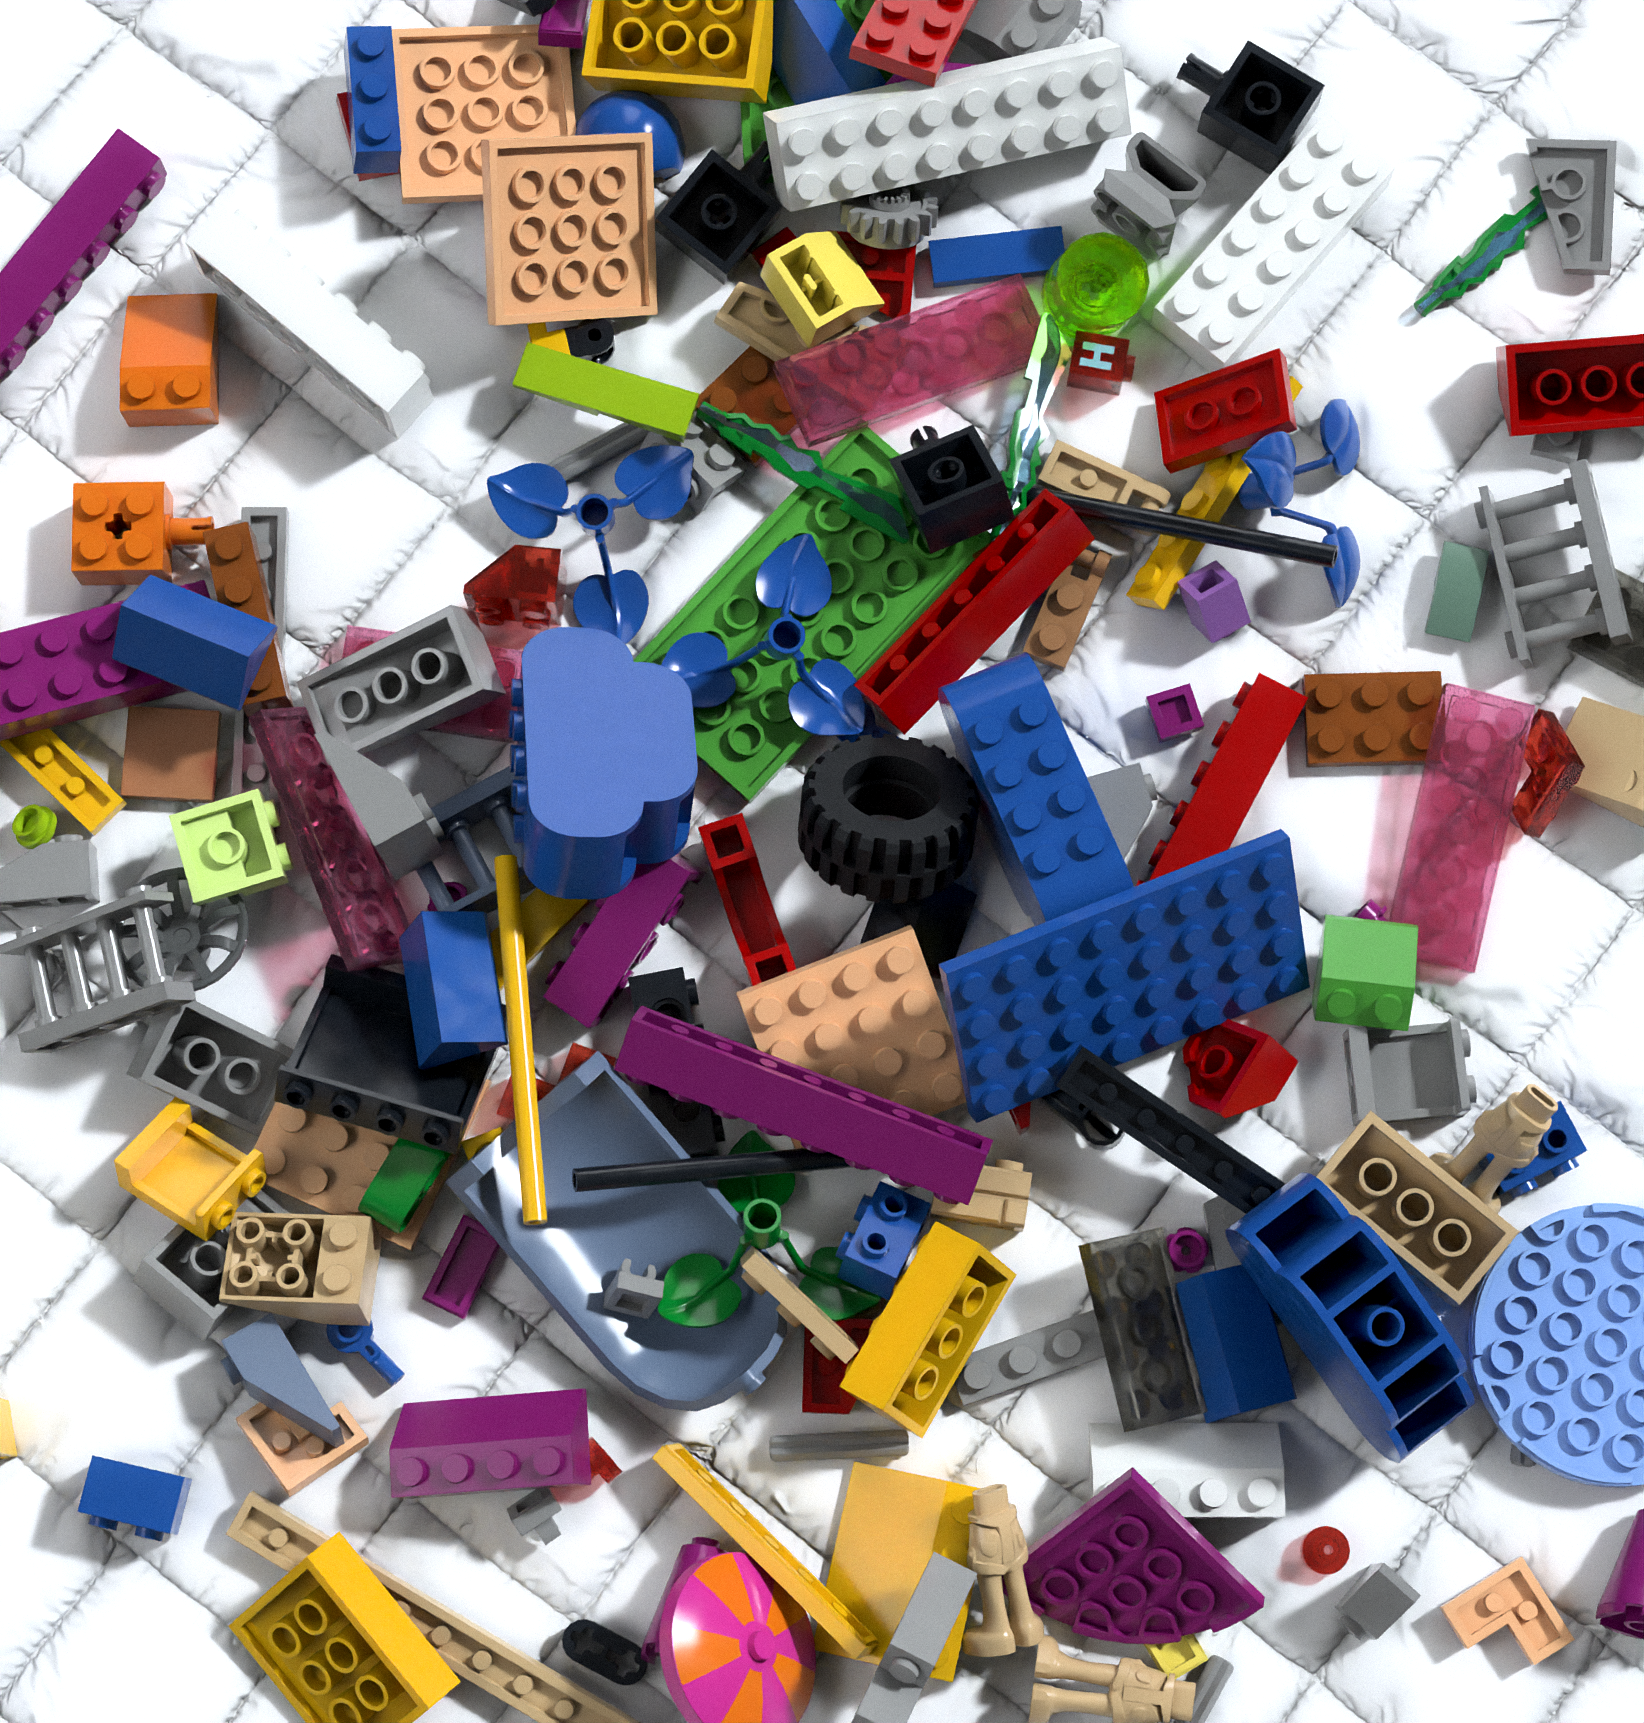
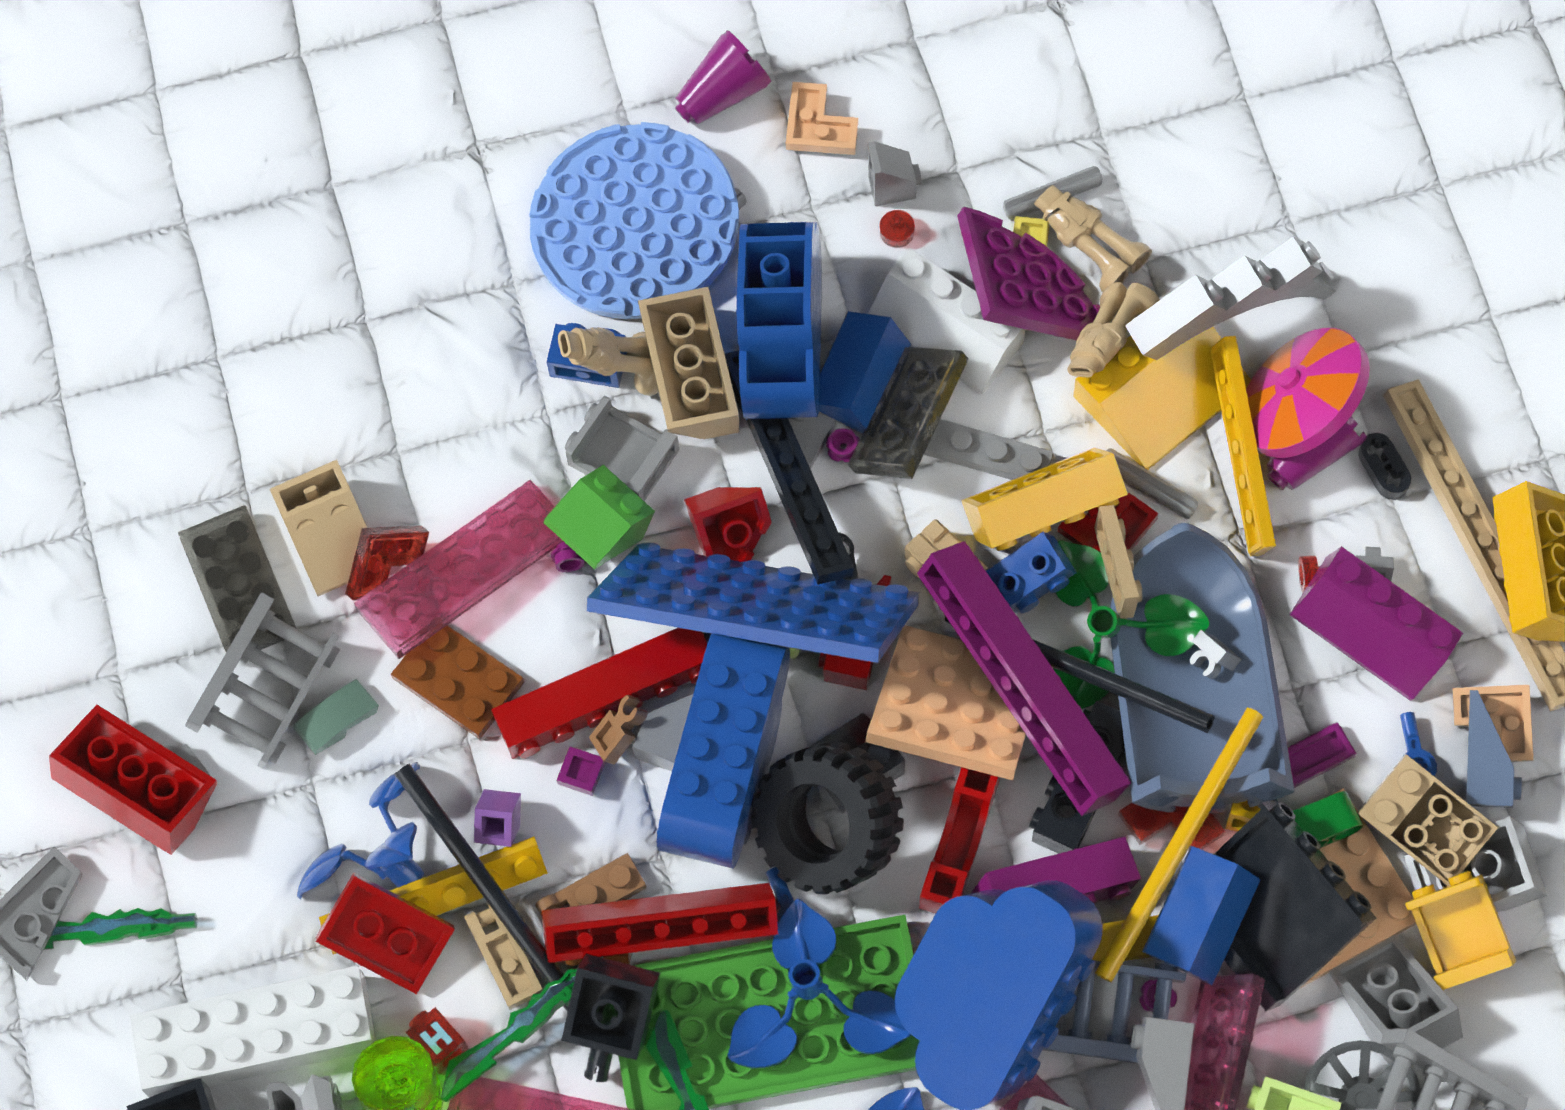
camera: 140 degrees left, 10 degrees down
none -> medium nougat plate [589,695,648,765]

